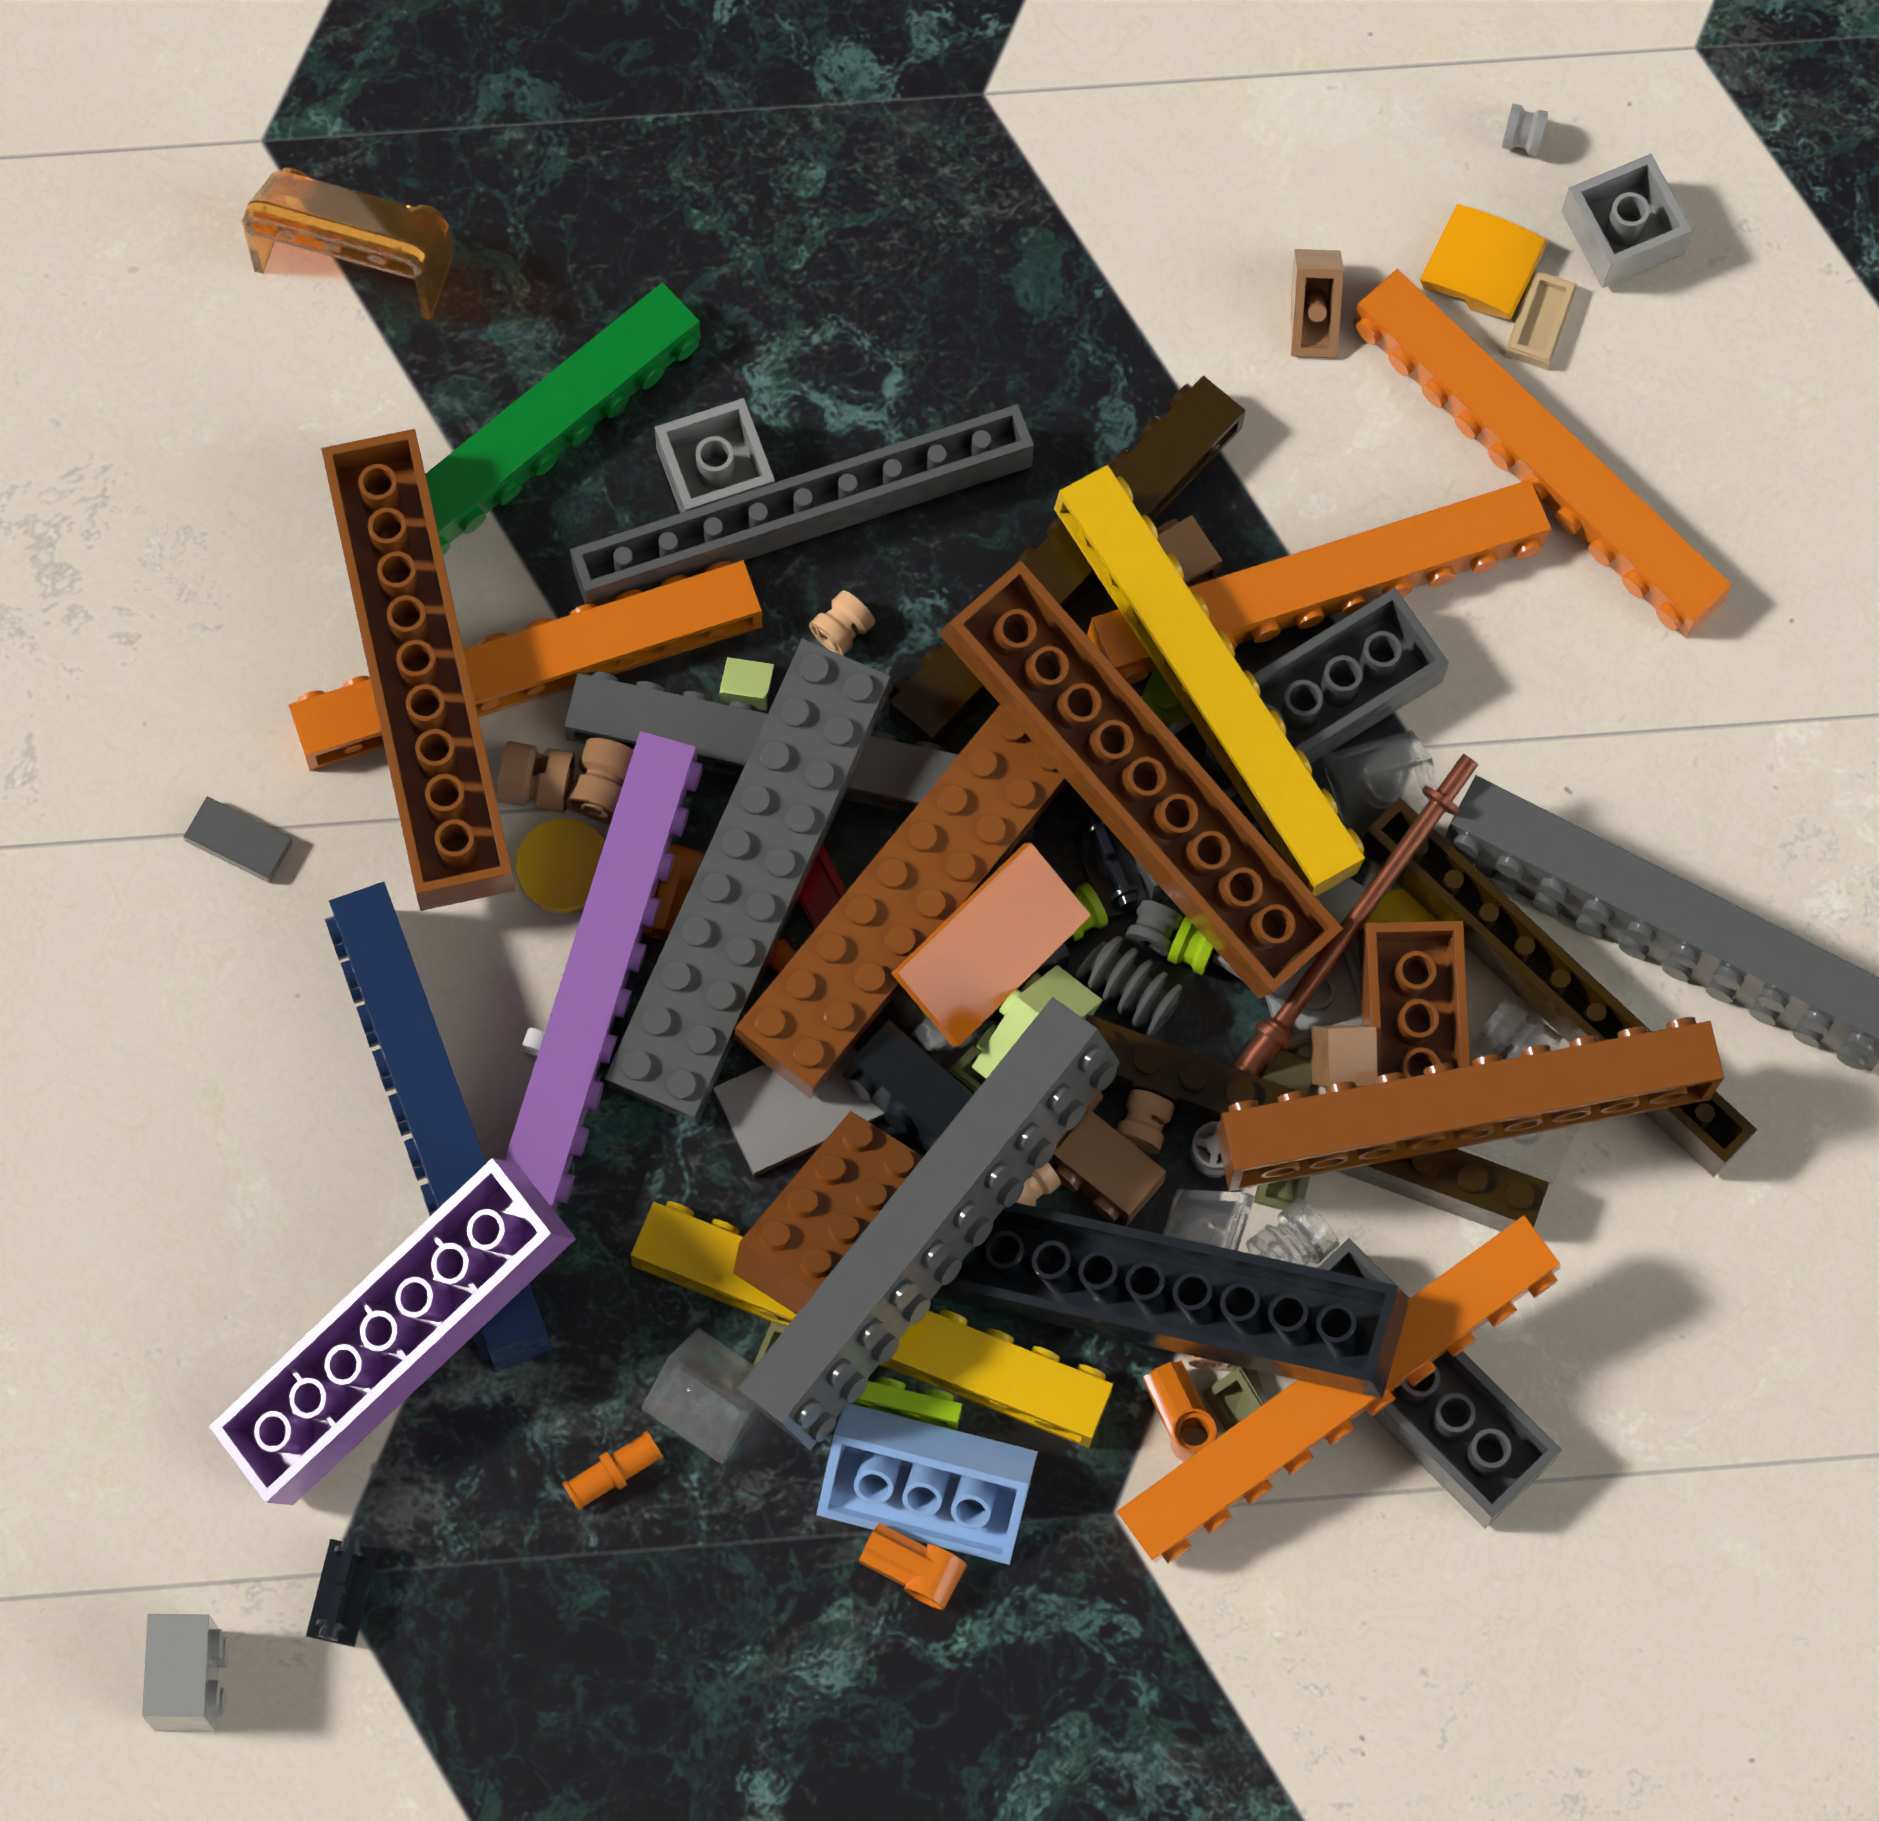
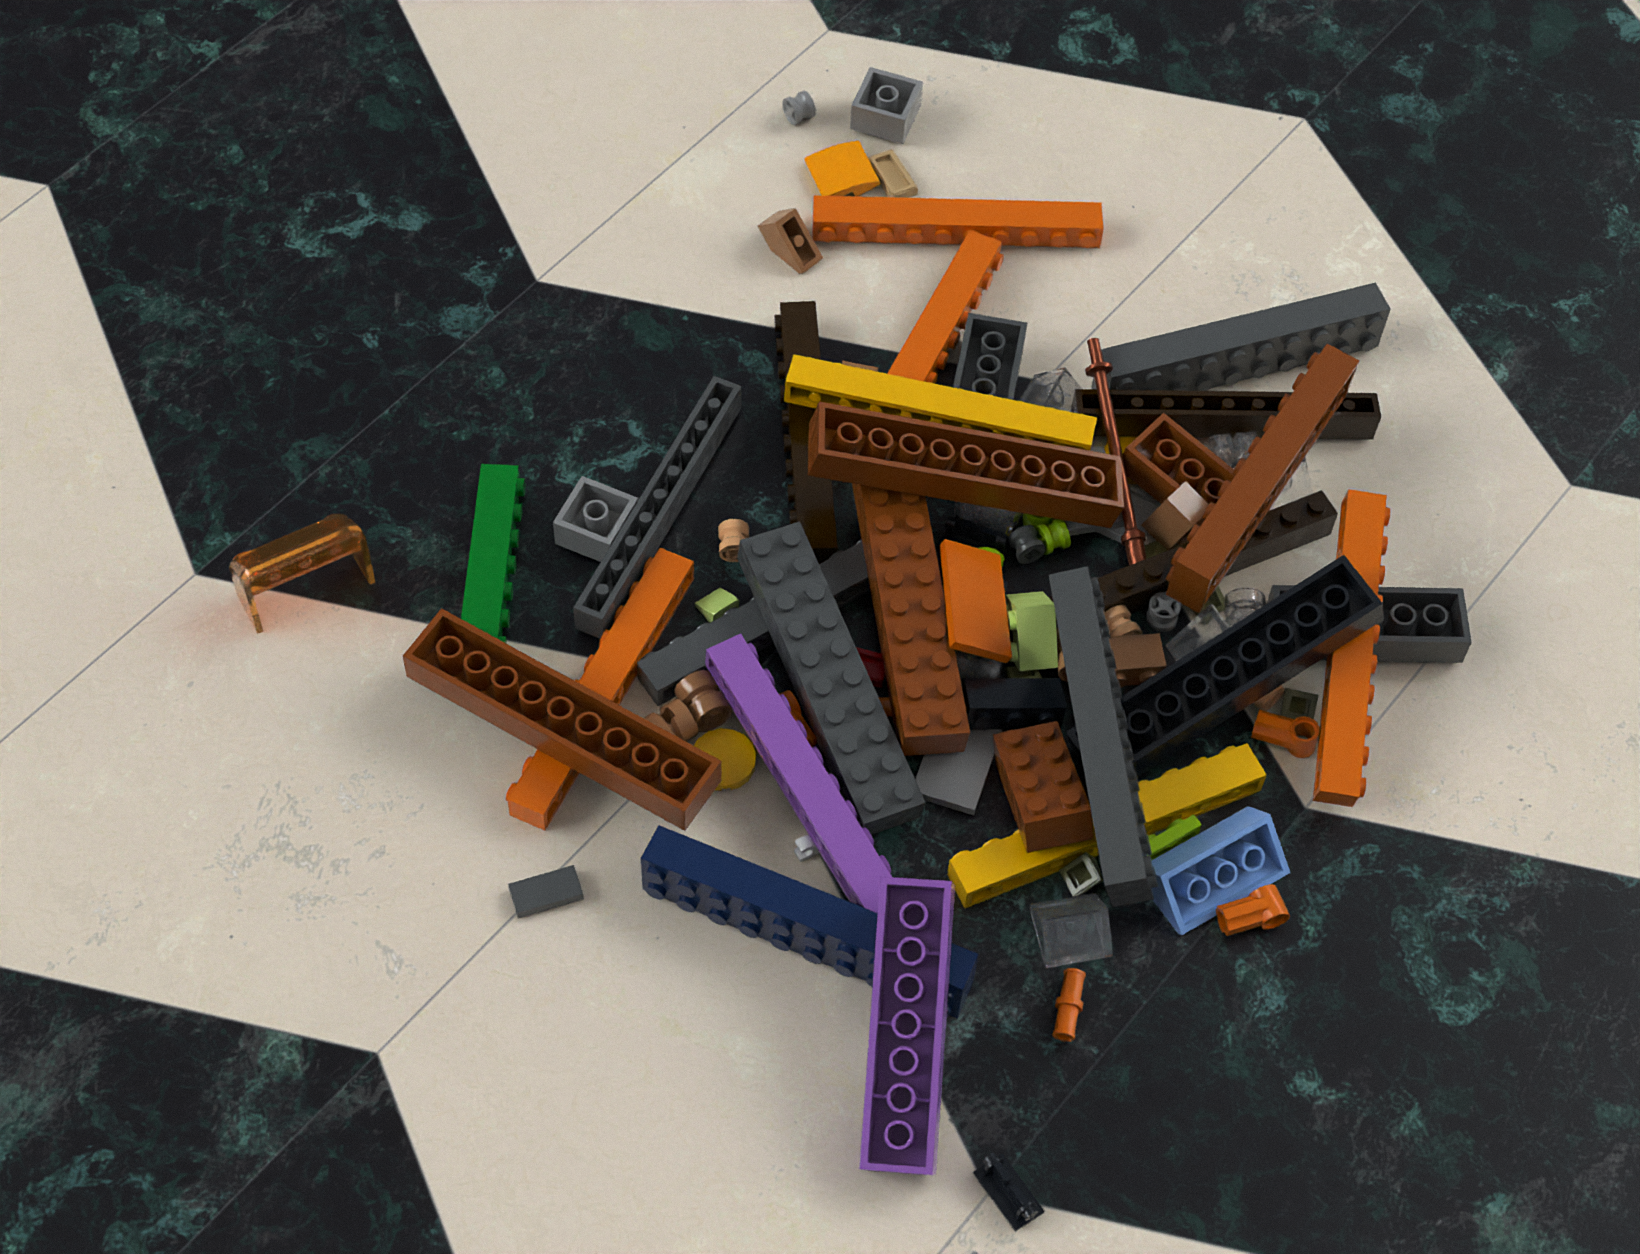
camera: 45 degrees left, 15 degrees down
dark grey piece [1075,935,1183,1037] -> none

